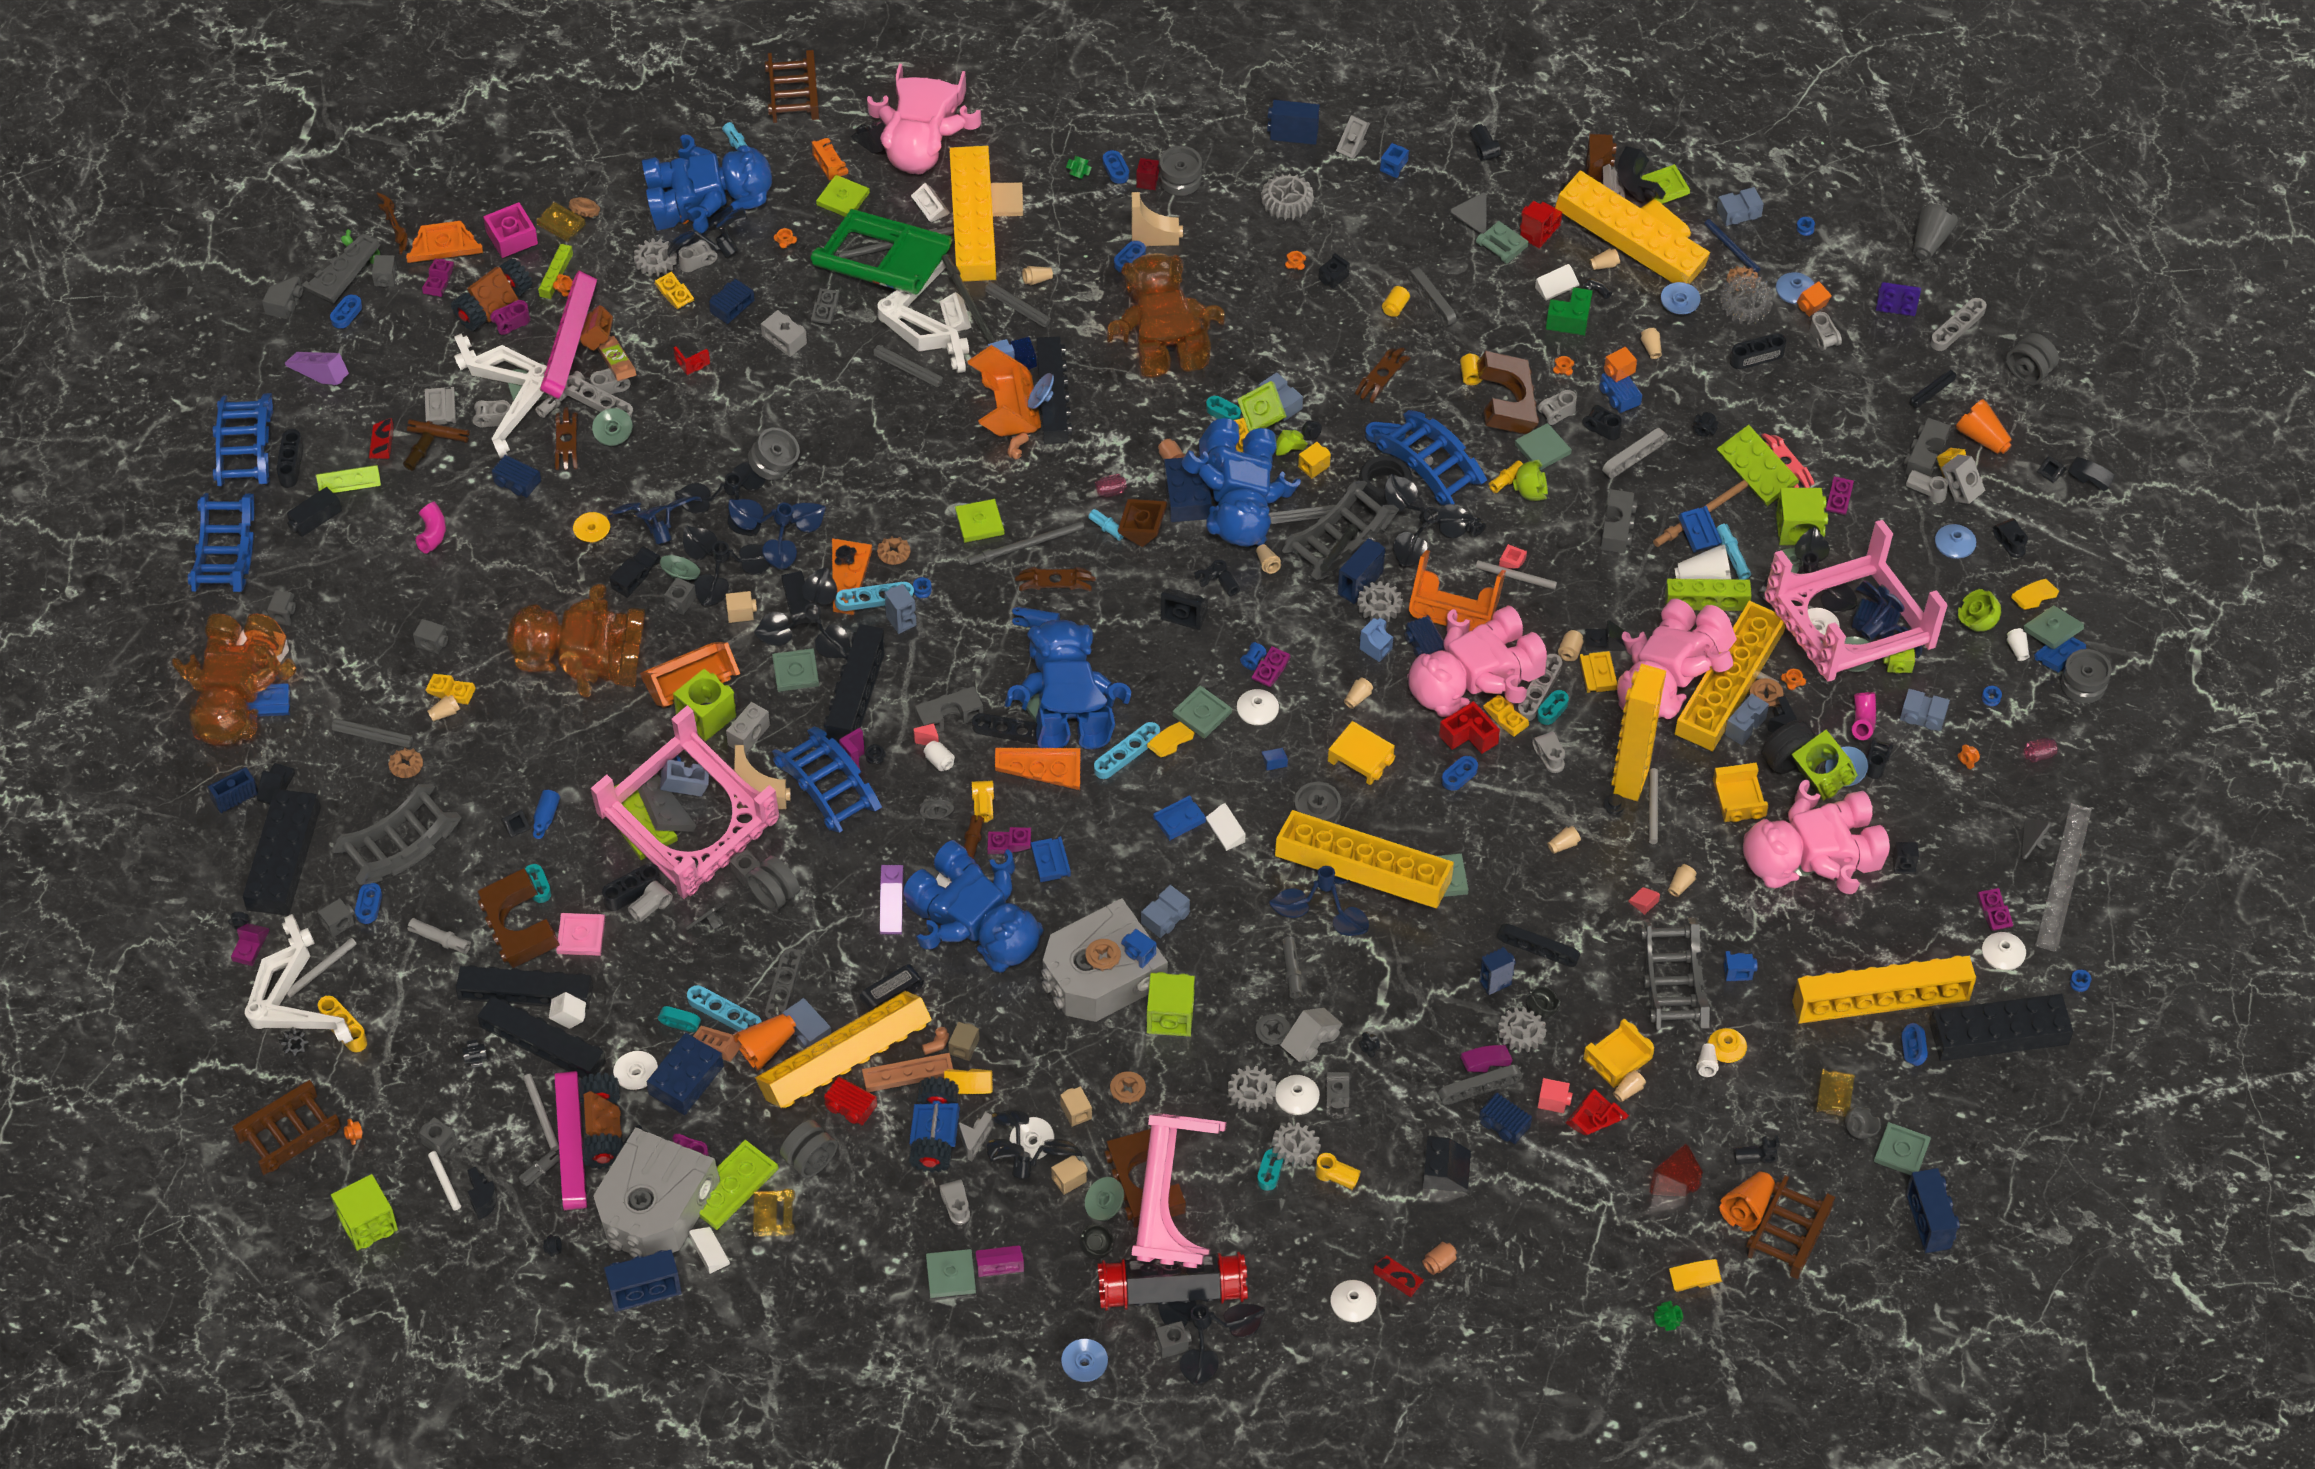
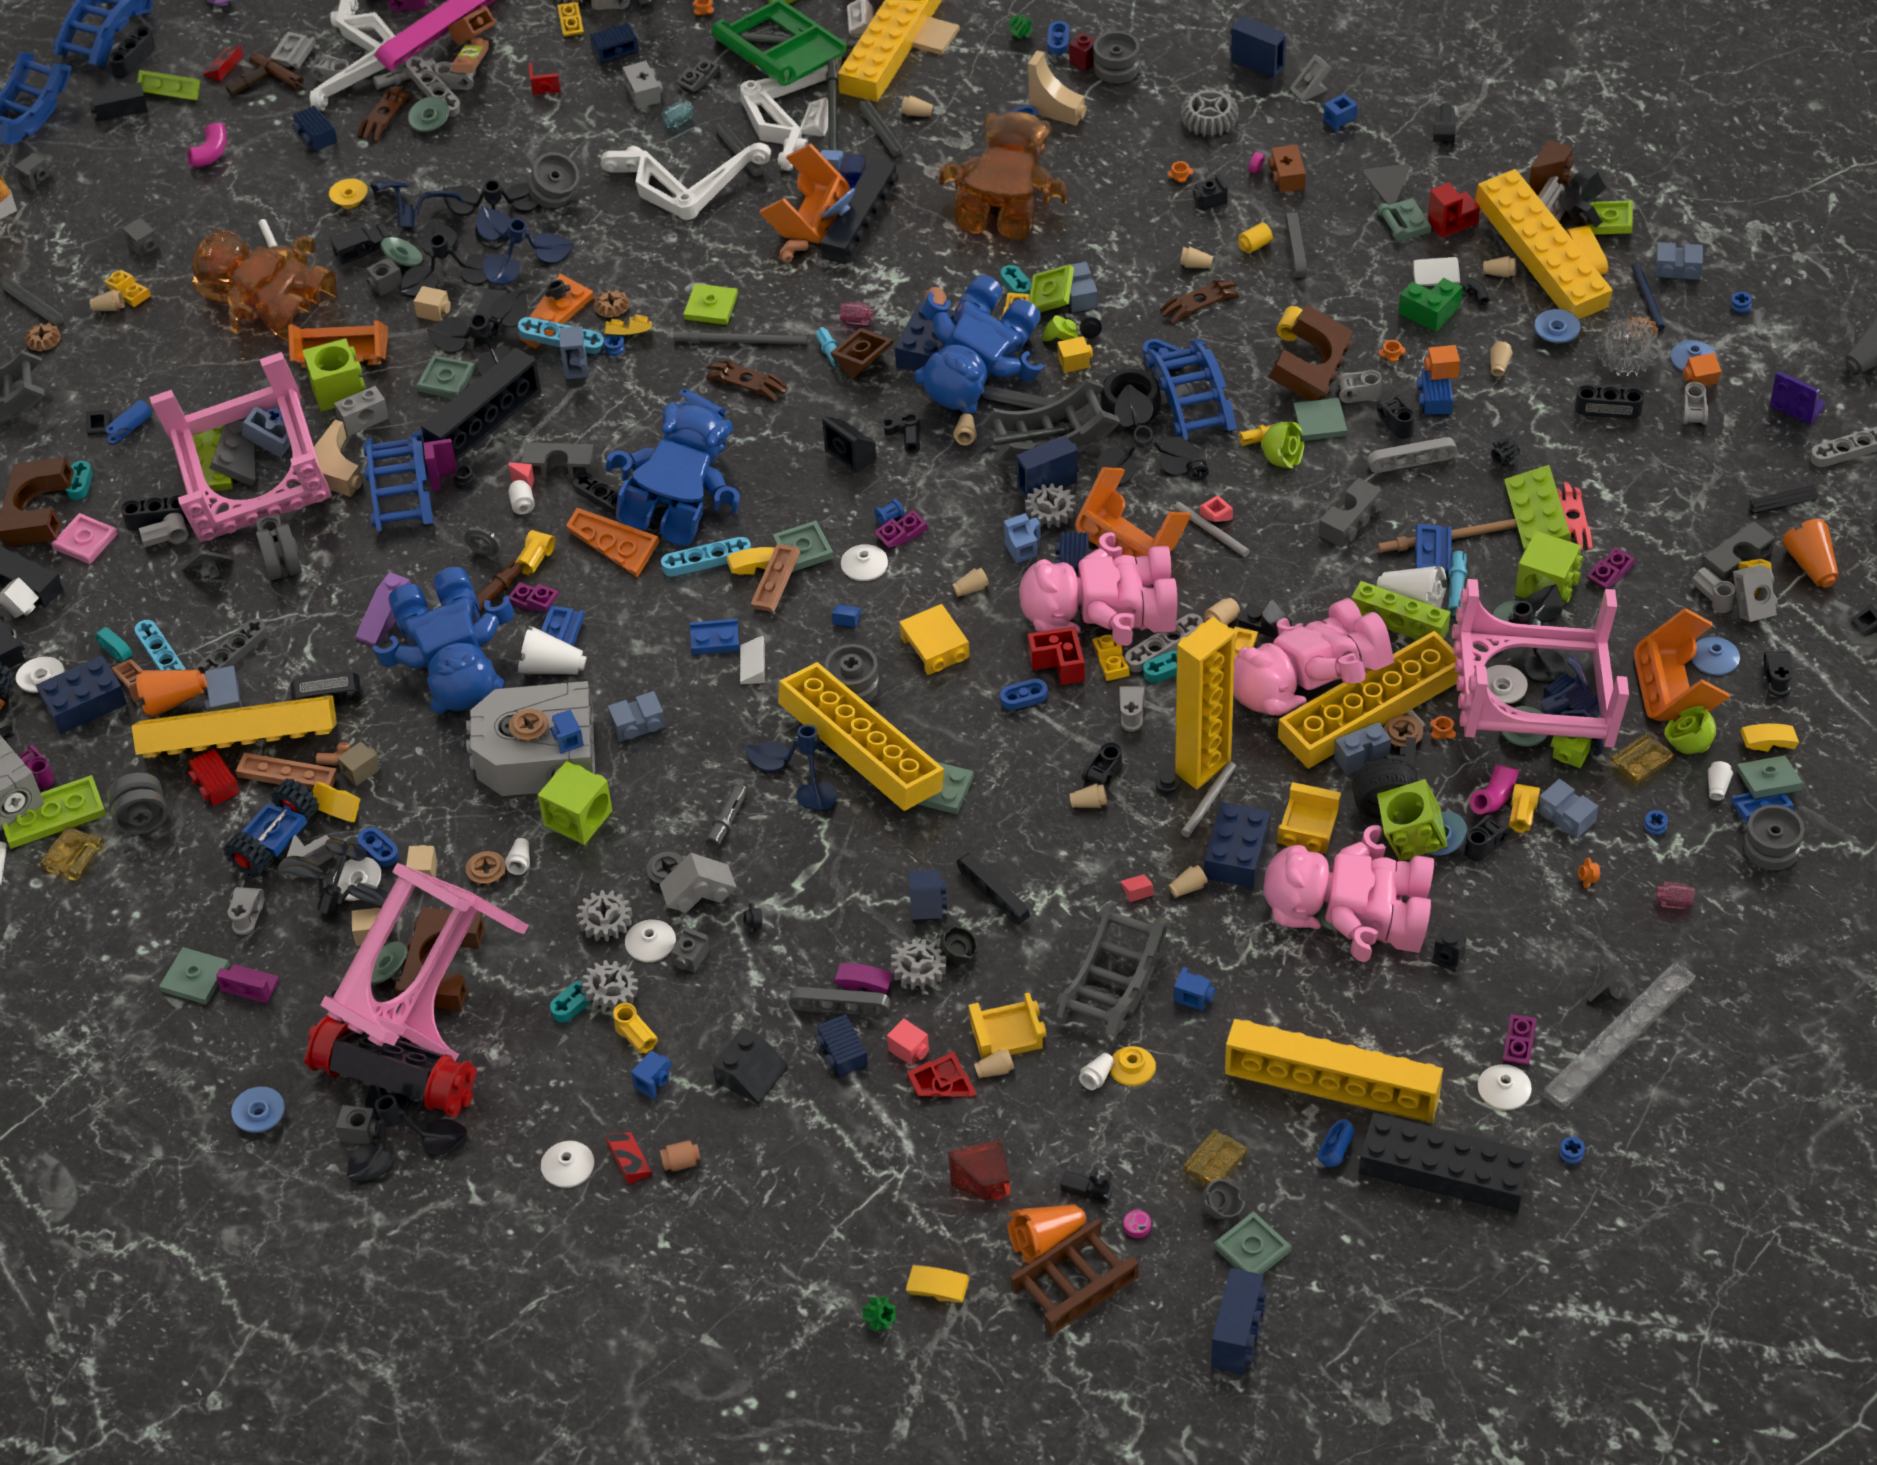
camera: 30 degrees right, 5 degrees down
none -> white bar [258,219,285,267]
none -> blue plate [357,827,399,867]
none -> white cone [505,838,530,875]
none -> white cone [518,626,587,674]
none -> white piece [600,143,771,220]
none -> yellow slope [604,315,652,335]
none -> blue brick [631,1051,672,1099]
none -> clear light blue brick [661,99,694,128]
none -> nougat plate [751,544,801,612]
none -> black piece [1082,742,1123,790]
none -> dark pink tile [1124,1210,1151,1238]
none -> tan cone [1180,246,1213,269]
none -> dark blue brick [1204,802,1271,888]
none -> dark pink tile [1248,152,1265,175]
none -> dark orange brick [1268,145,1306,193]
none -> yellow piece [1509,784,1540,833]
none -> clear yellow plate [1611,732,1673,785]
none -> orange windscreen [1634,608,1730,721]

